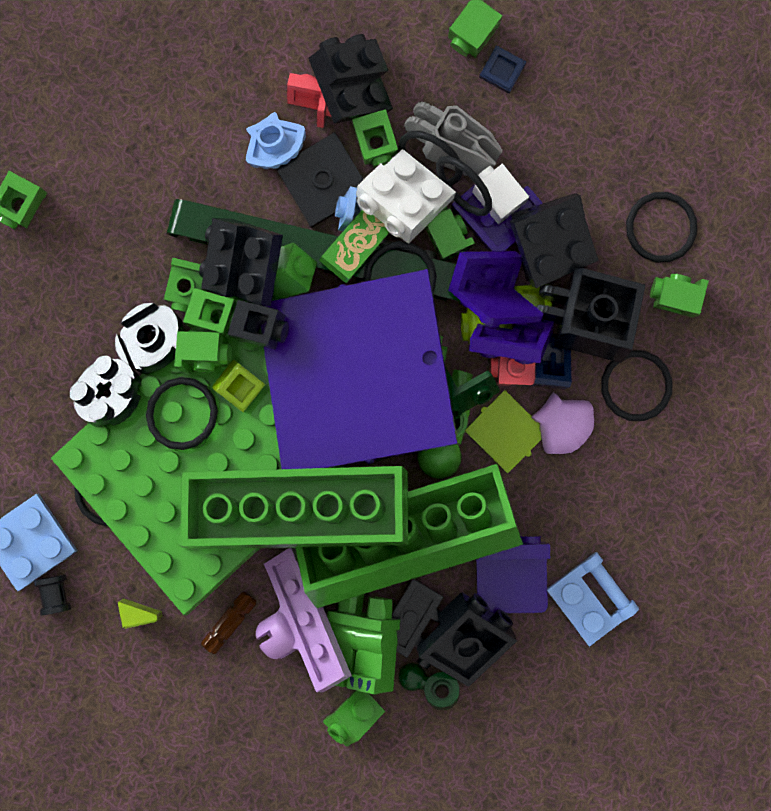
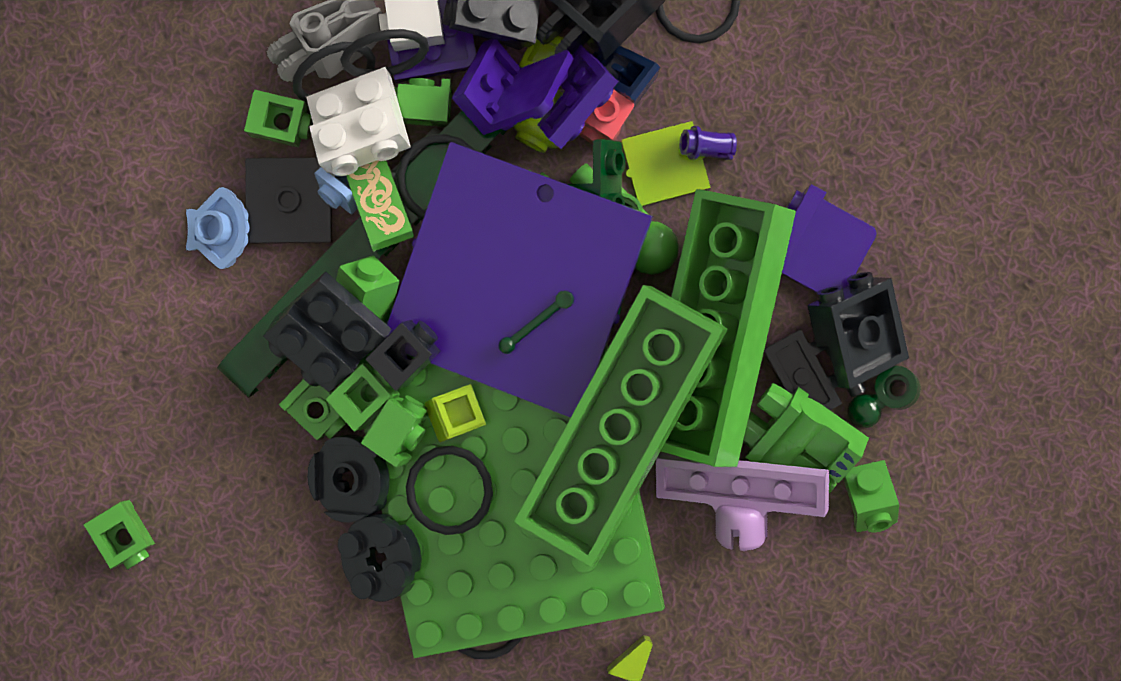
camera: 65 degrees left, 0 degrees up
reddish brown axle [201,592,256,654] -> none
coral bracket [287,73,331,128] -> none
black plate [308,34,393,124] -> none
lavender animal [531,392,594,454] -> none
light blue plate [547,552,639,647] -> none
none -> dark green hinge [498,291,574,354]
none -> dark purple pin [679,126,737,160]

